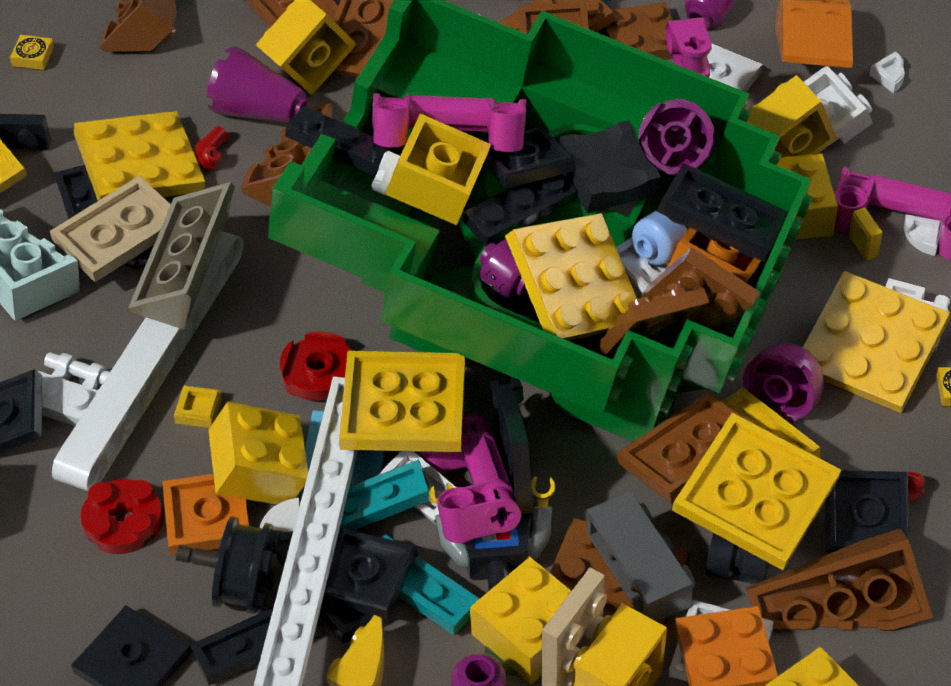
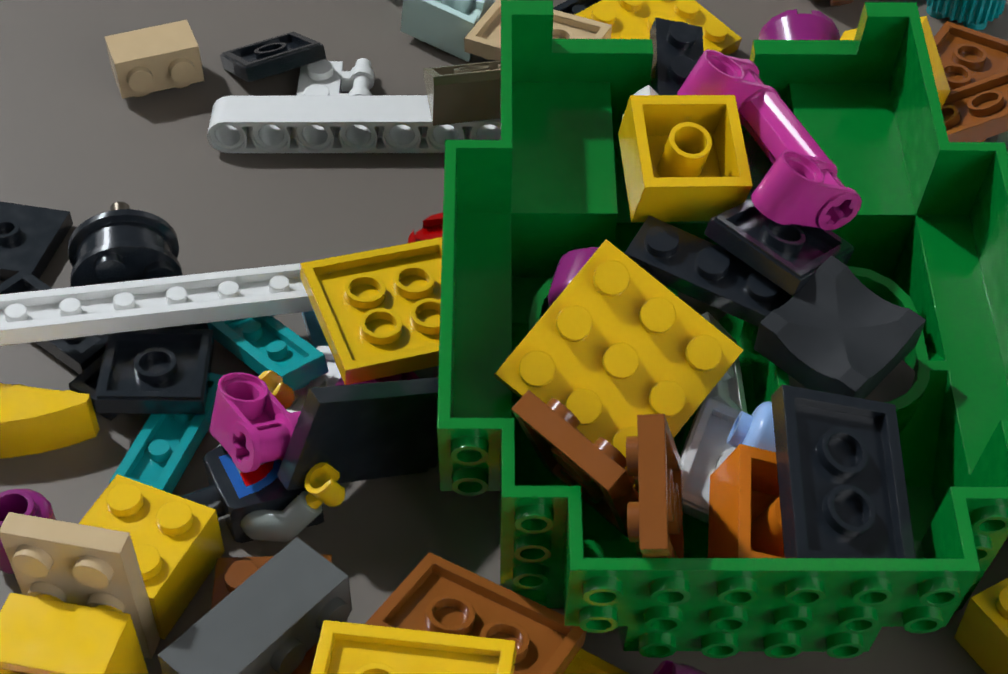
camera: 65 degrees right, 5 degrees down
red plate [80,479,163,554] -> none
orange plate [162,474,249,556] -> none
yellow tile [174,385,222,428] -> none
yellow brick [208,402,308,505] -> none
magenta cylinder [639,99,716,176] -> none

